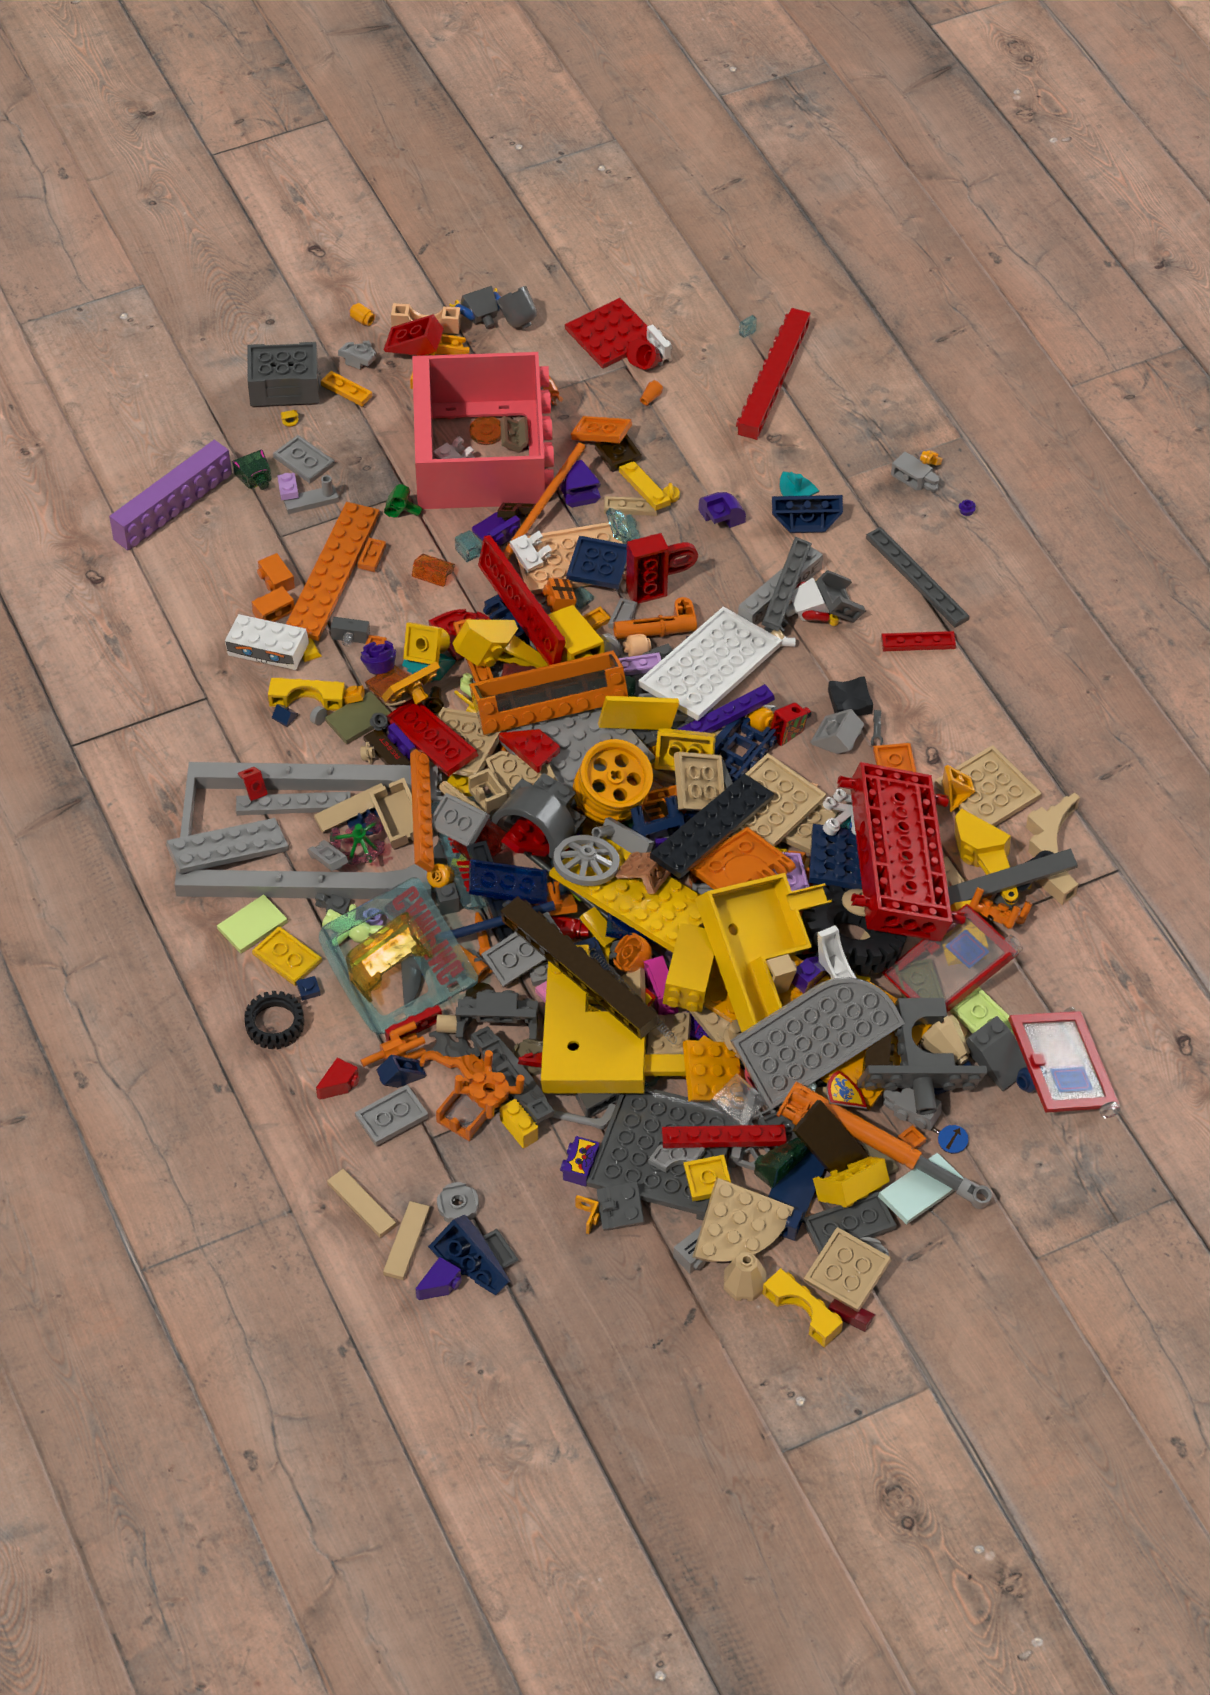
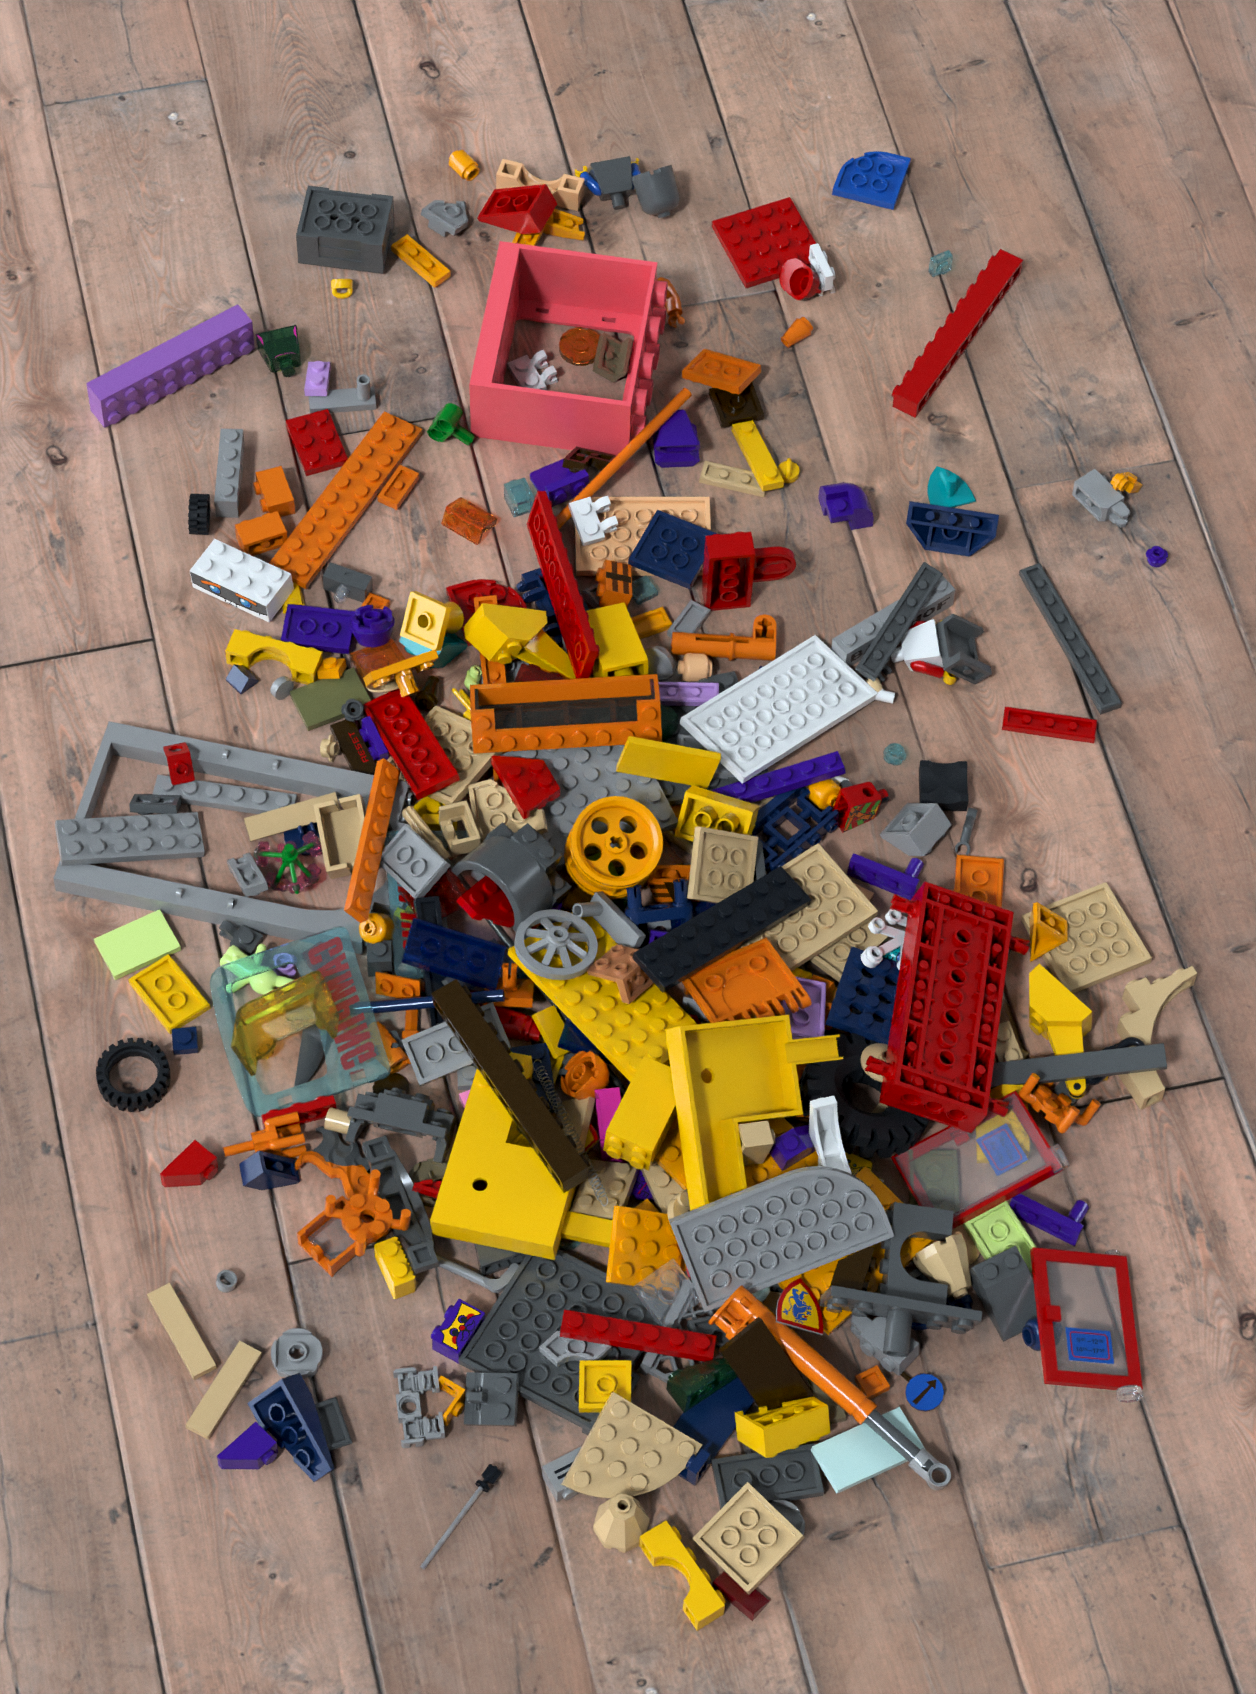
camera: 10 degrees right, 5 degrees up
light grey tile [273,435,335,484] -> none
light grey plate [355,1085,429,1146] -> none
clear light blue plate [606,508,641,543] -> none
none -> dark grey plate [129,794,182,815]
none -> black tyre [188,493,211,535]
none -> light grey brick [214,429,245,518]
none -> light grey hinge [216,1270,237,1293]
none -> dark purple plate [281,604,356,654]
none -> red plate [285,409,348,476]
none -> orange hinge [375,971,425,999]
none -> light grey piece [393,1366,445,1448]
none -> piece [420,1464,502,1570]
none -> blue plate [832,151,911,210]
none -> dark purple piece [847,853,924,900]
none -> clear light blue plate [883,743,906,765]
none -> dark purple piece [1010,1194,1089,1246]

